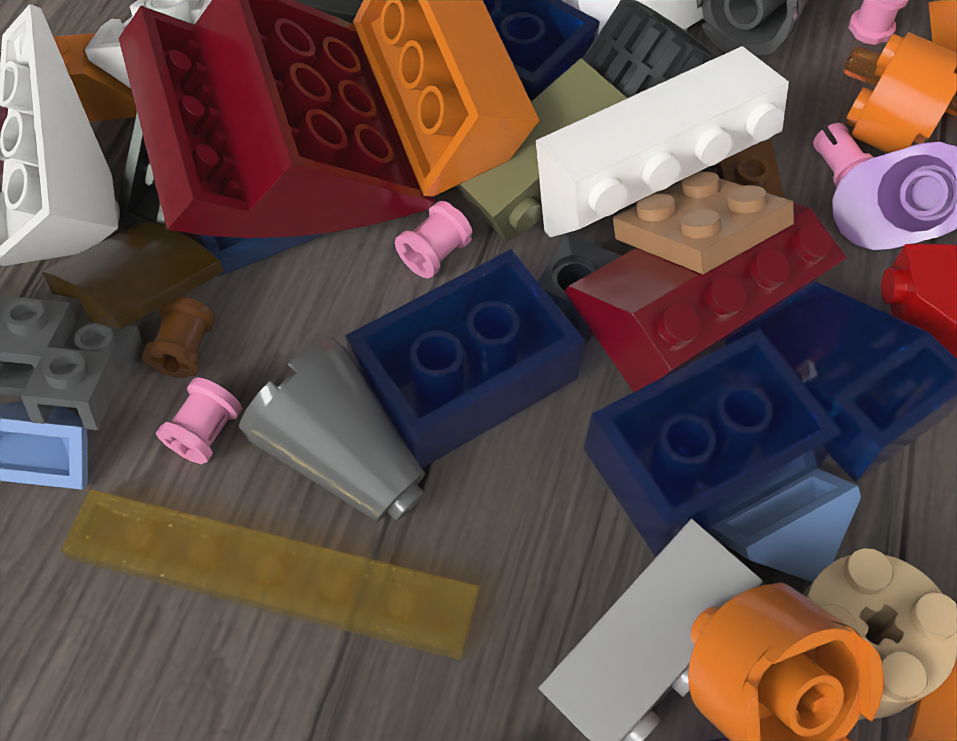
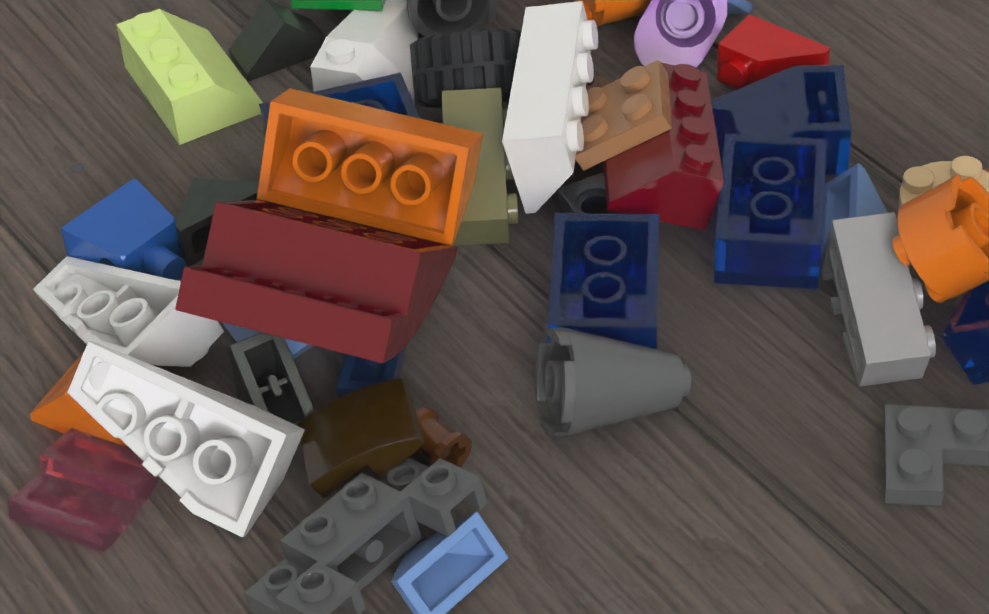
camera: 50 degrees left, 15 degrees down
clear yellow tile [61,489,479,661] -> none
bright pink bush [156,377,243,464] -> none
bright pink bush [395,201,473,279] -> none
bright pink pin [813,123,874,187] -> none

